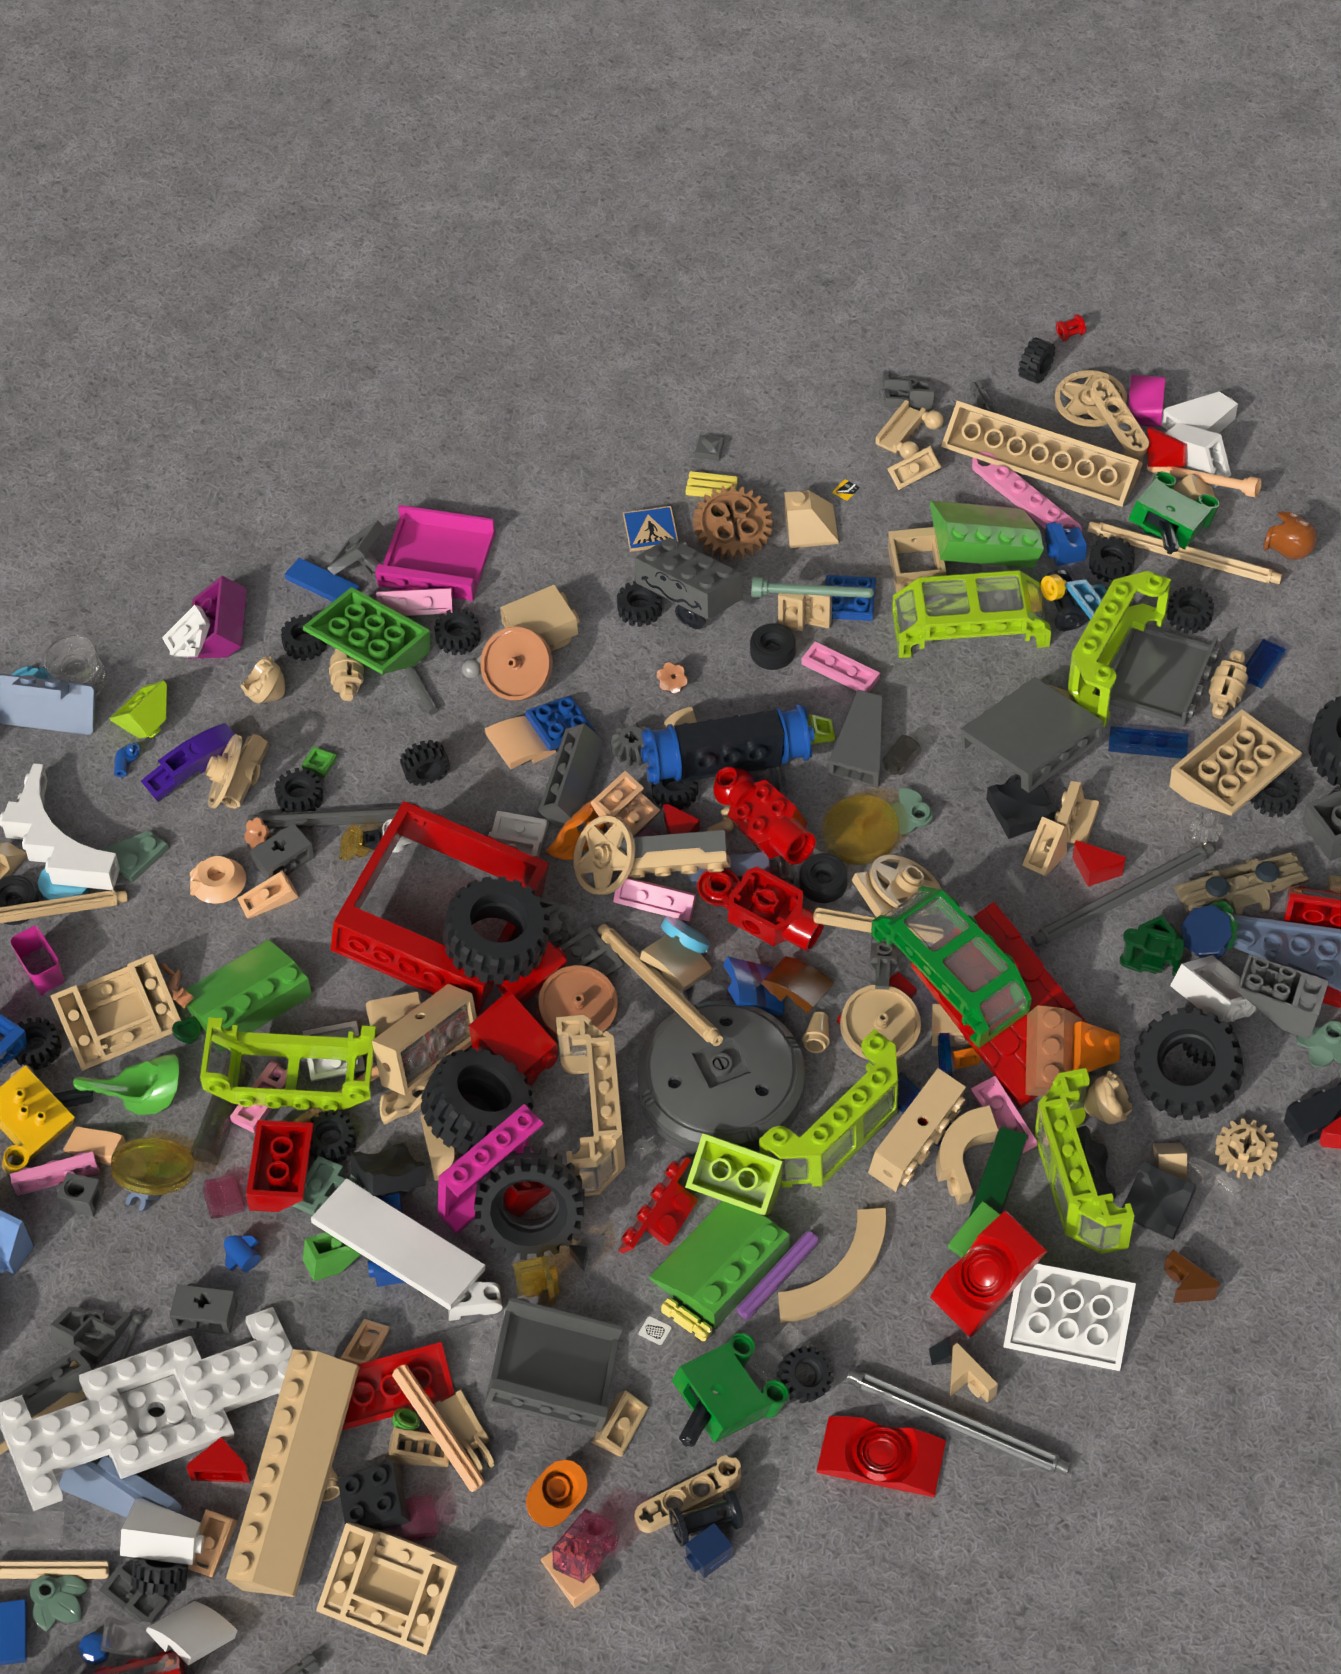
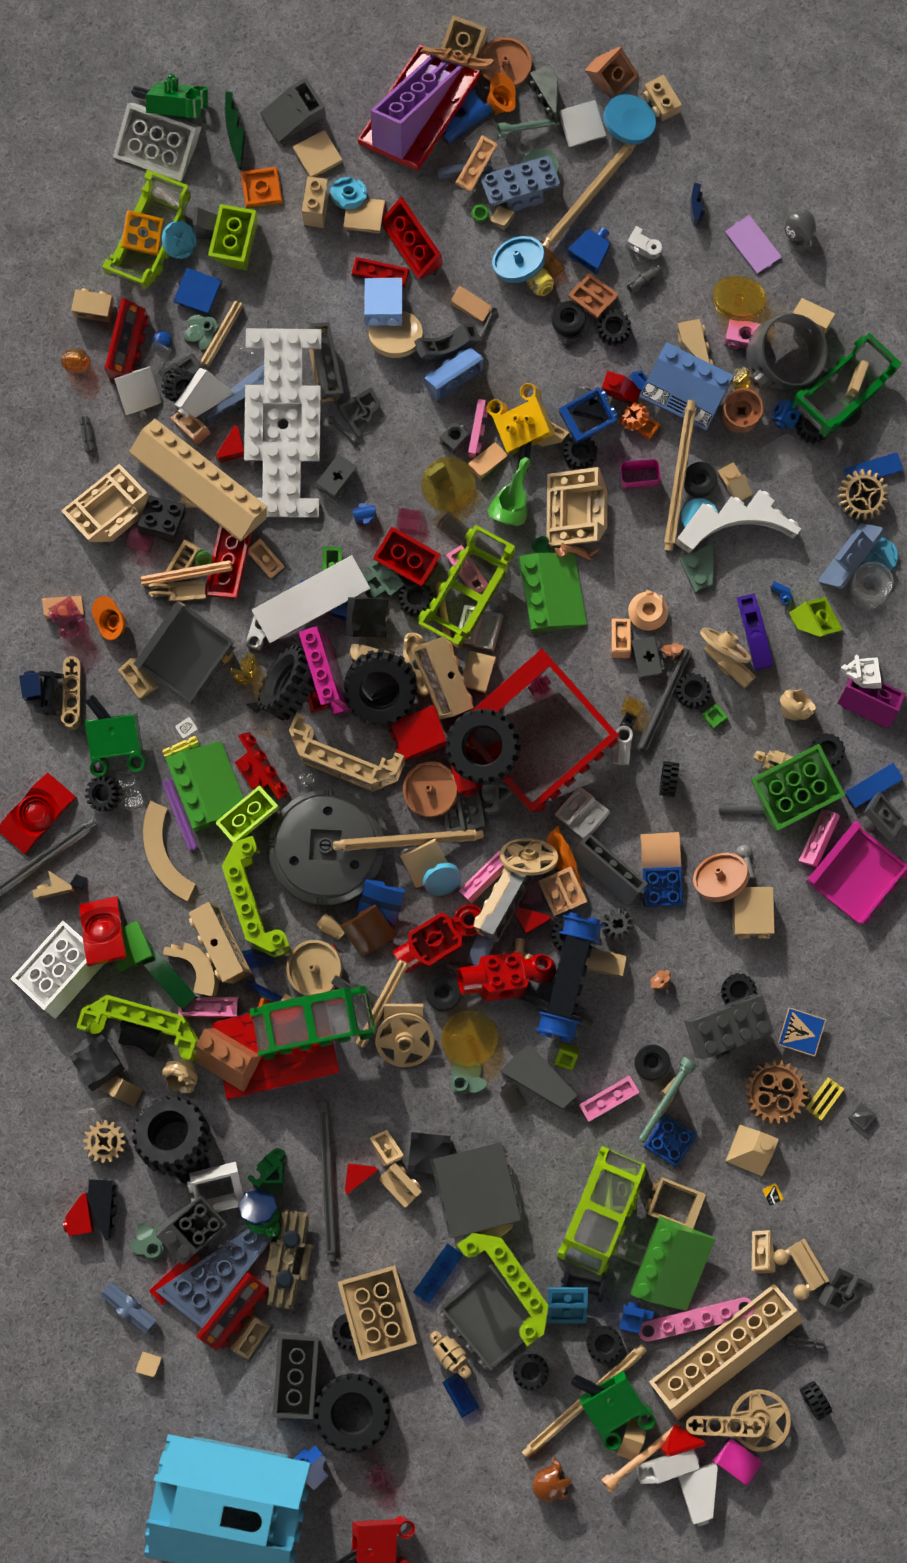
camera: 115 degrees right, 25 degrees up
black tyre [434,608,481,655] -> none
yellow tile [1041,574,1067,601] -> none
red bush [1056,314,1086,342] -> none
orange wing [1072,1021,1120,1072] -> none
reddish brown slope [1164,1249,1221,1303] -> none

